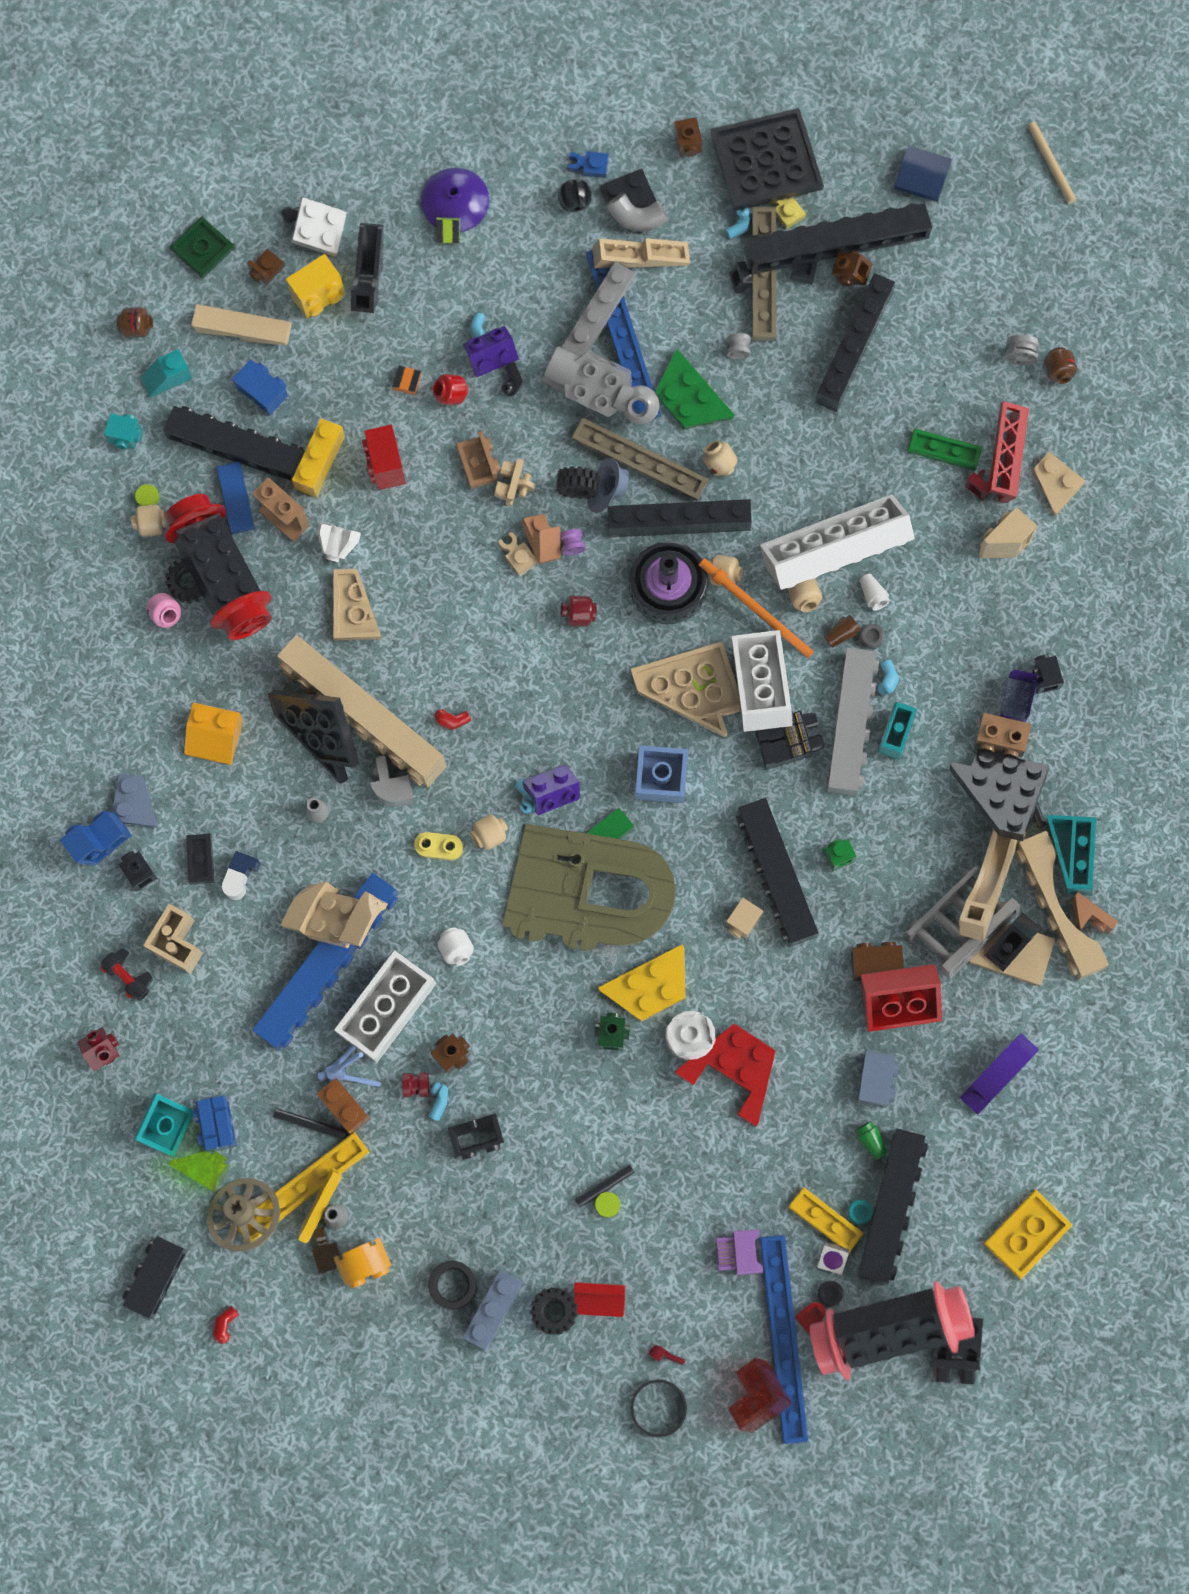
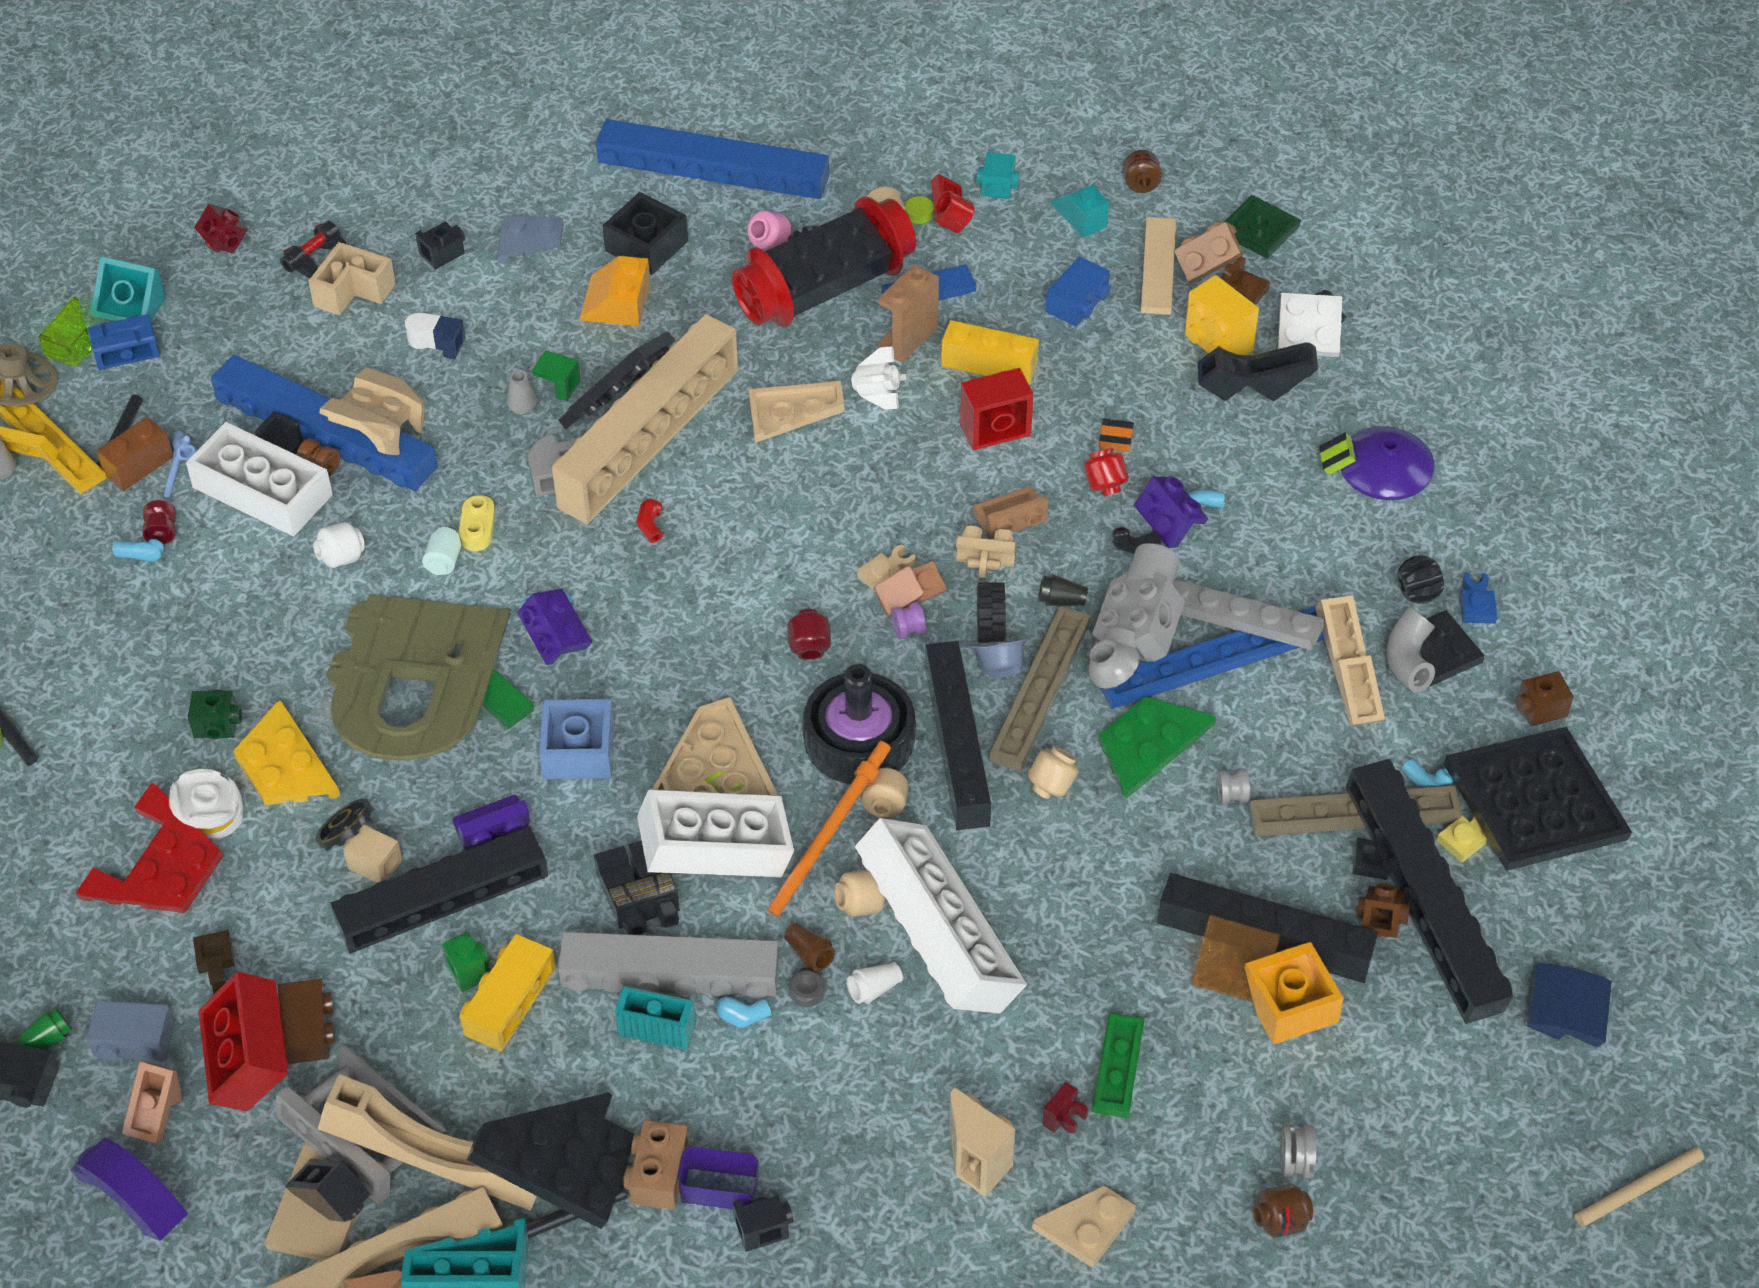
camera: 80 degrees right, 25 degrees down
blue brick [60,811,132,866] -> none
black brick [163,406,305,482] -> none
black plate [186,833,215,885] -> none
reddish brown brick [430,1033,471,1074] -> none
black window [448,1114,504,1160] -> none
tan head [470,814,508,850] -> none
black plate [729,261,752,294] -> none
fence [988,401,1029,503] -> none
none -> nougat slope [122,1061,182,1144]
none -> dark brown plate [193,930,235,995]
none -> black panel [255,411,303,455]
none -> dark orange wheel [296,438,340,477]
none -> black wheel [315,799,374,851]
none -> light aqua brick [422,527,461,575]
none -> dark purple bracket [452,795,529,851]
none -> yellow brick [459,934,556,1052]
none -> green panel [532,350,581,401]
none -> blue brick [596,119,829,199]
none -> black brick [602,192,688,275]
none -> red plate [931,174,975,233]
none -> pearl dark grey cone [1038,574,1088,606]
none -> medium nougat bracket [1174,222,1244,283]
none -> clear orange tile [1191,915,1281,1003]
none -> light orange slope [1244,942,1343,1045]

